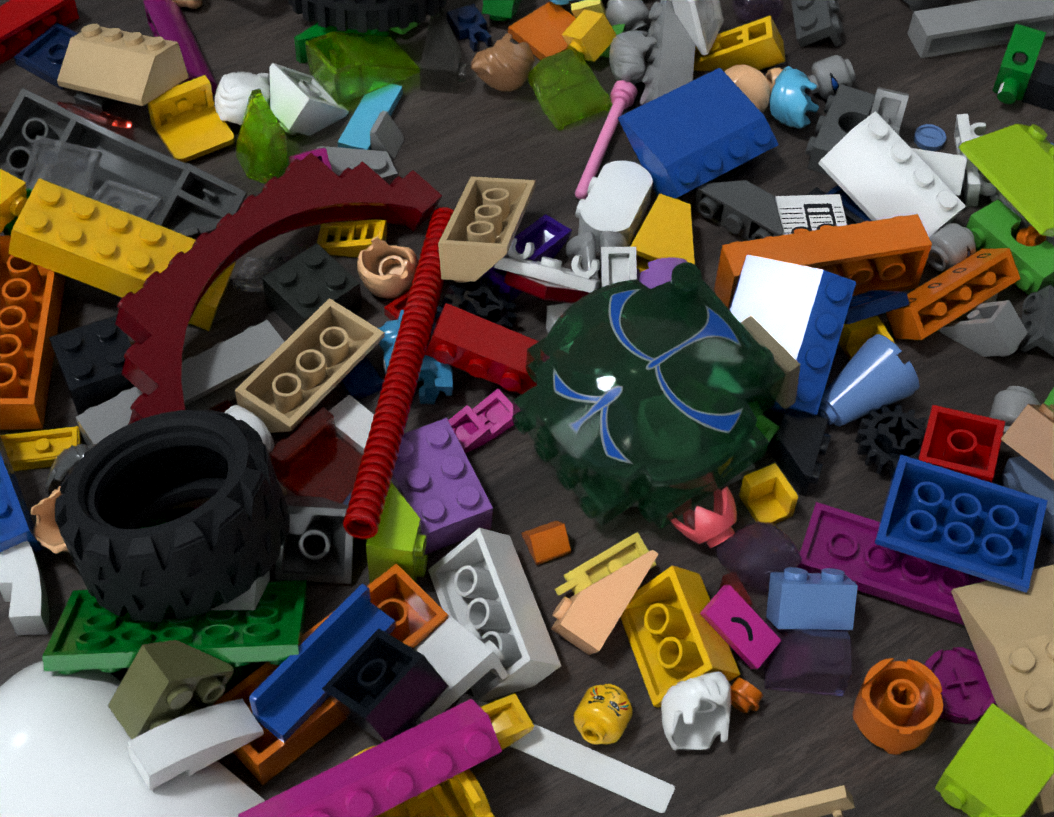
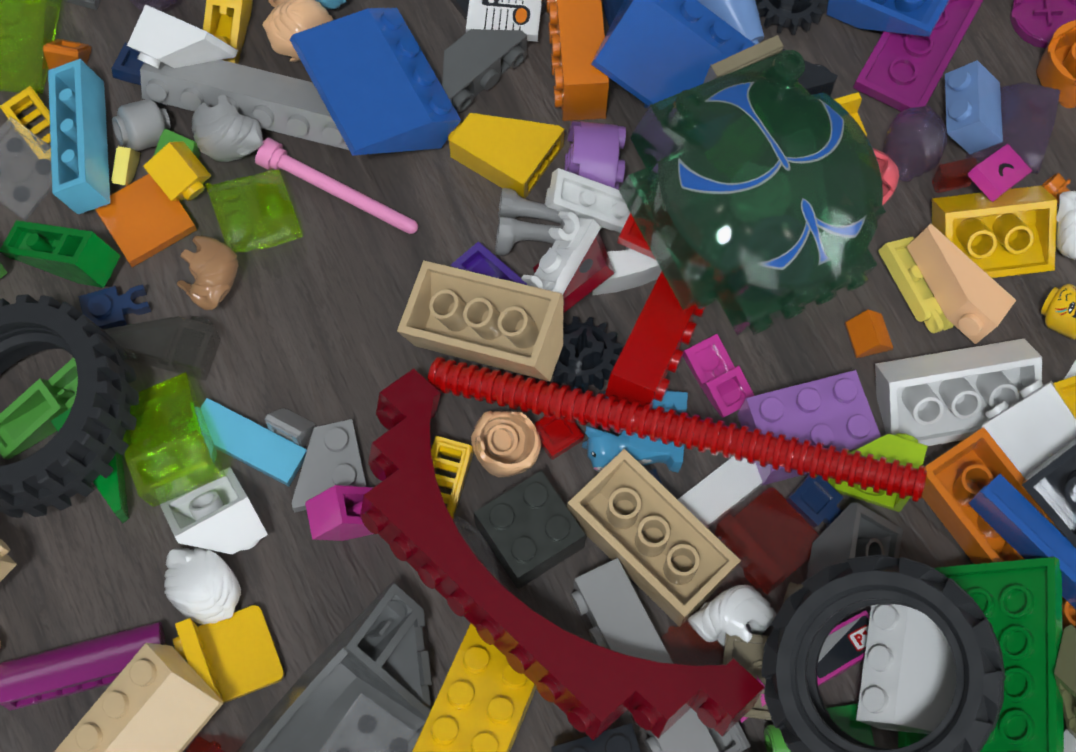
camera: 80 degrees left, 15 degrees up
clear neon green slope [236,88,288,184] -> none
white brick [575,160,653,253] -> none

